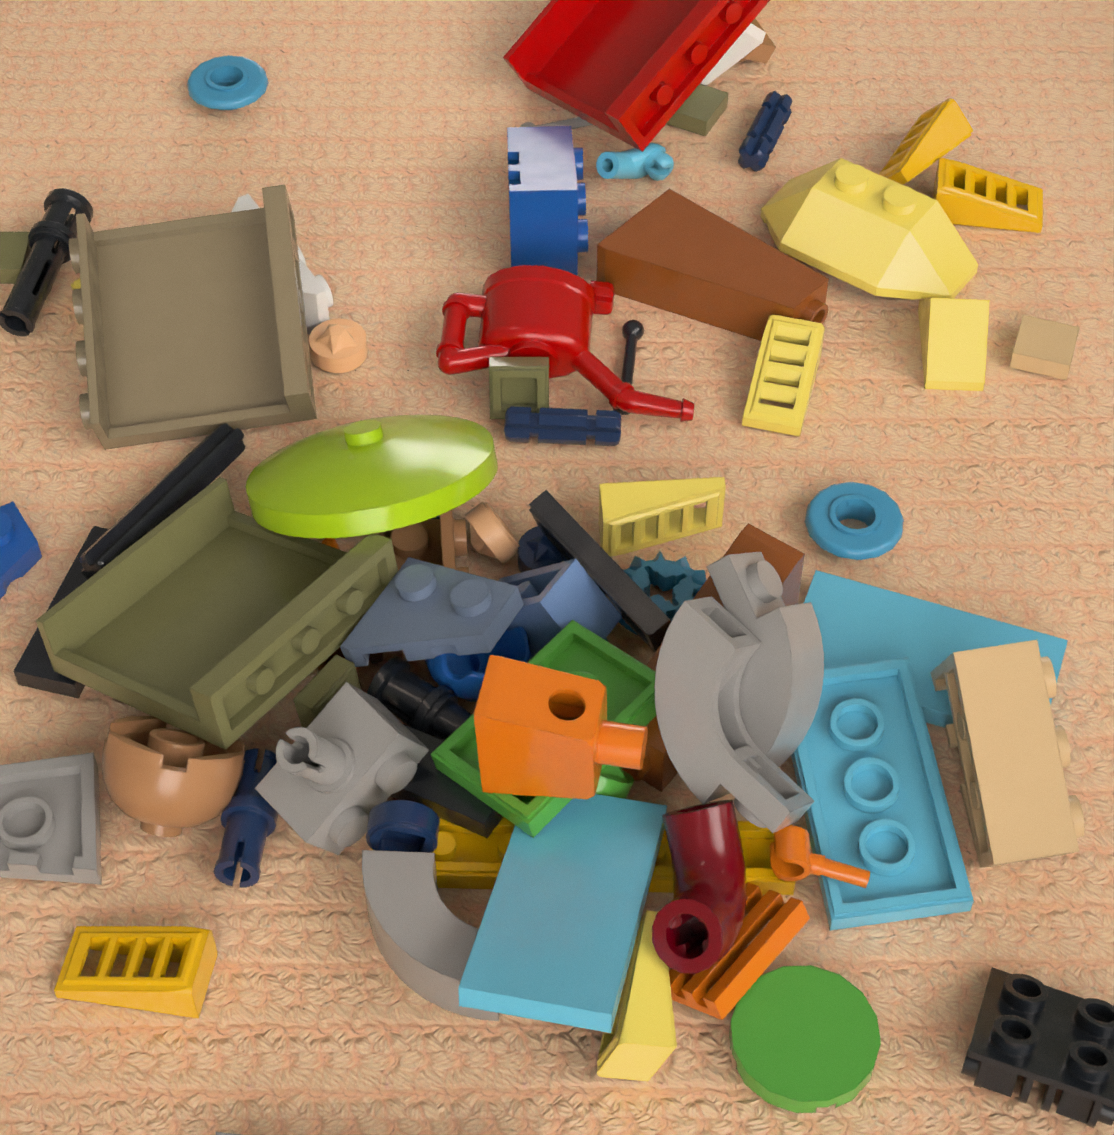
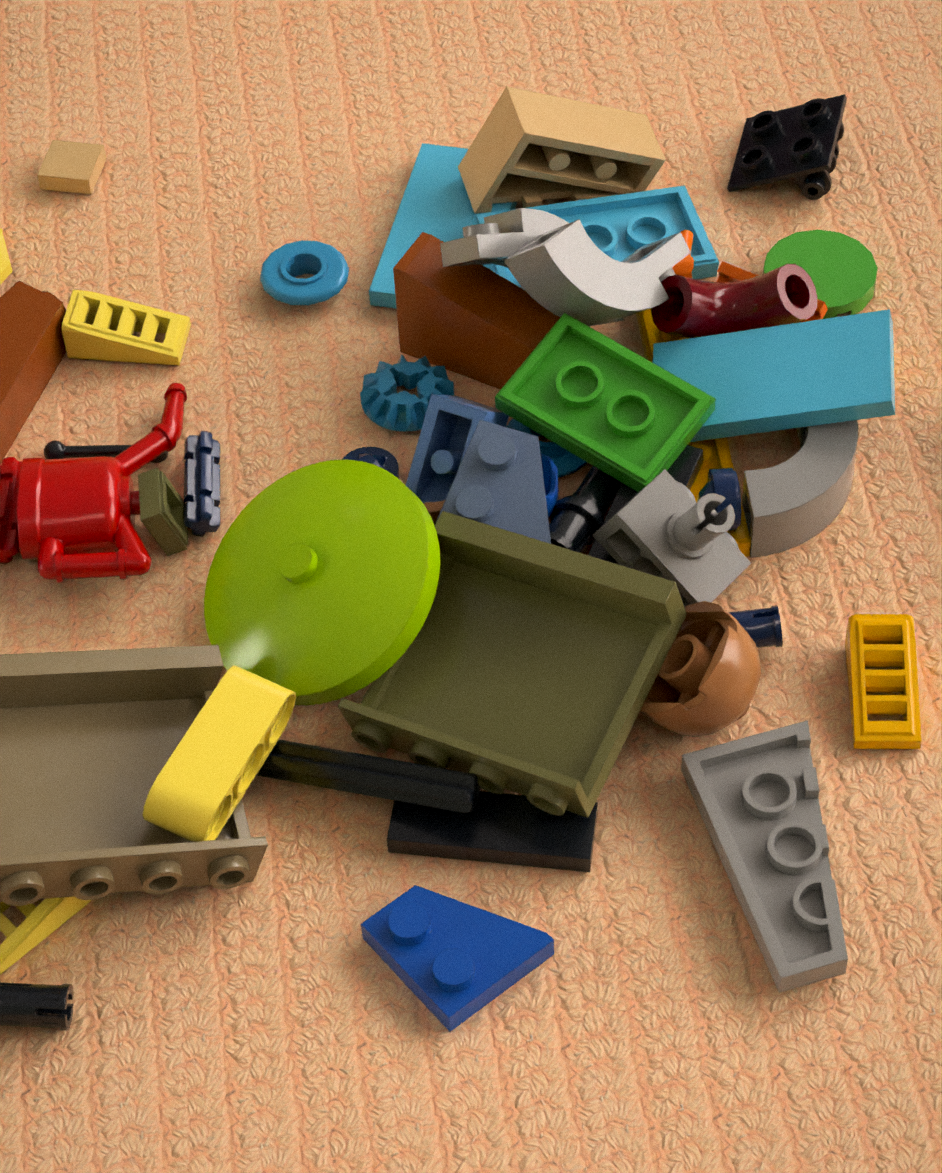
camera: 95 degrees left, 0 degrees up
orange torso [474,655,648,799] -> none
black tile [529,490,671,653] -> none
light yellow slope [598,477,726,556] -> none
light yellow slope [918,298,990,391] -> none
none -> light yellow beam [143,665,296,842]

